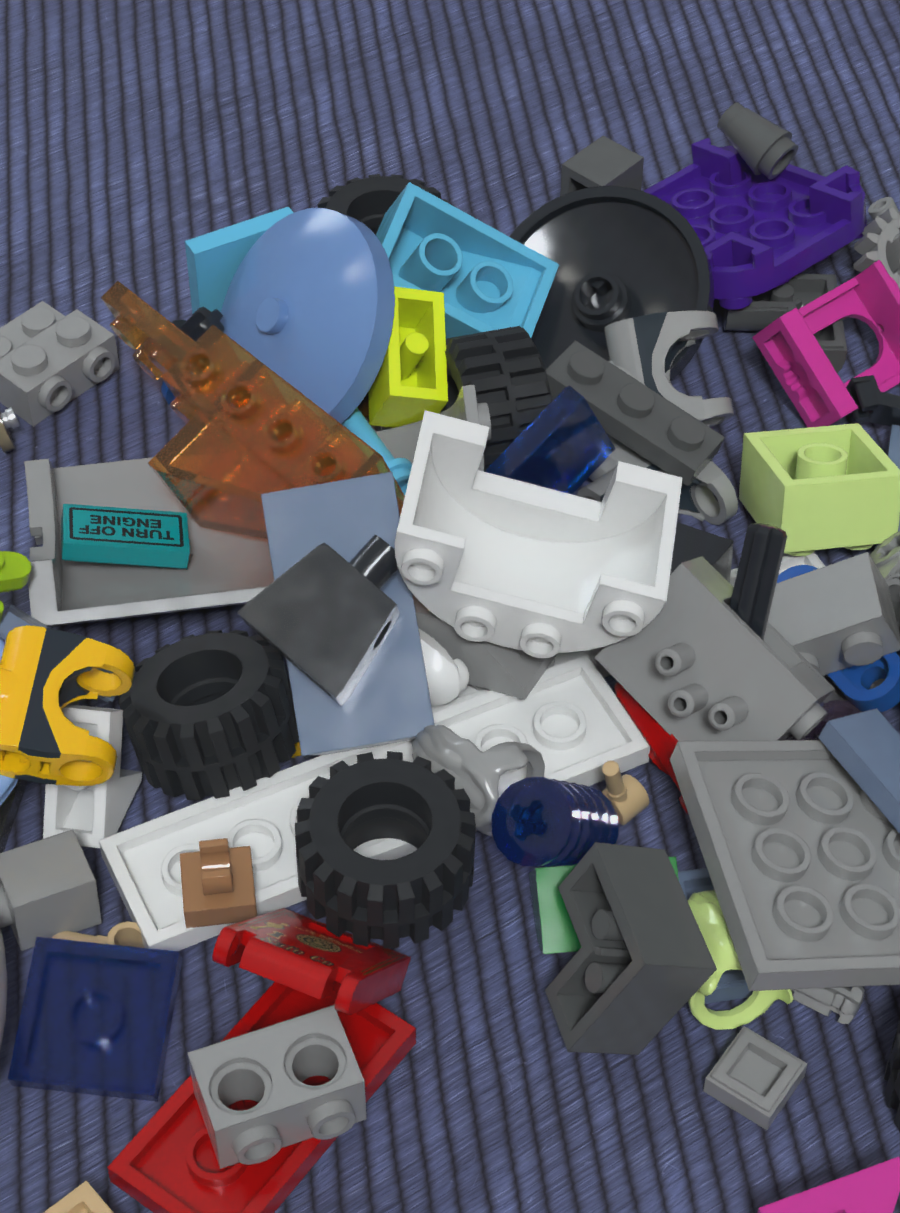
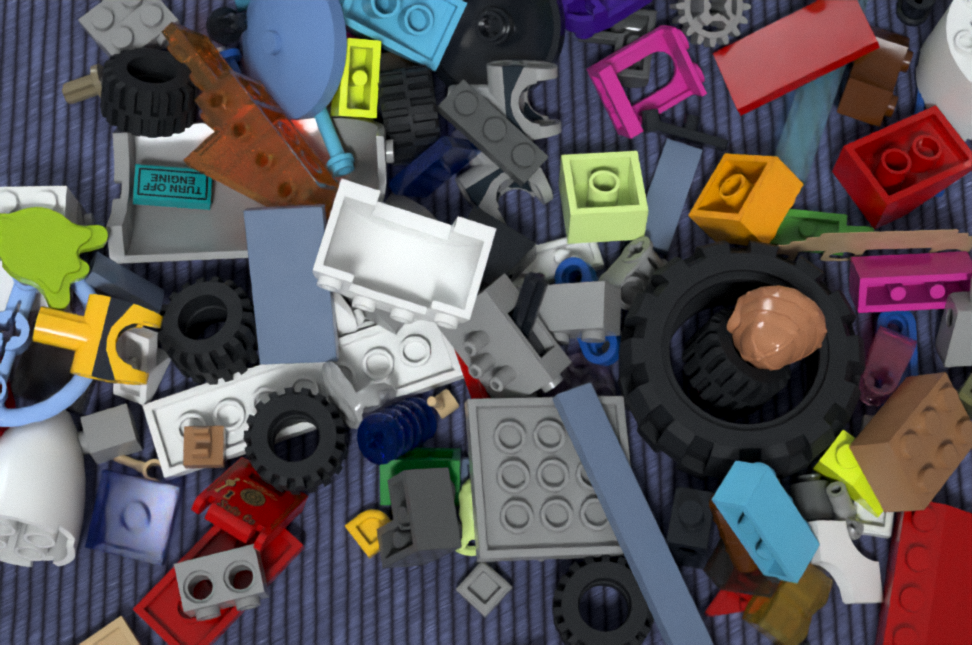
camera: 10 degrees right, 25 degrees up
black torso [238,534,400,707] -> none
none -> black tyre [100,48,200,138]
none -> yellow tile [345,509,391,559]

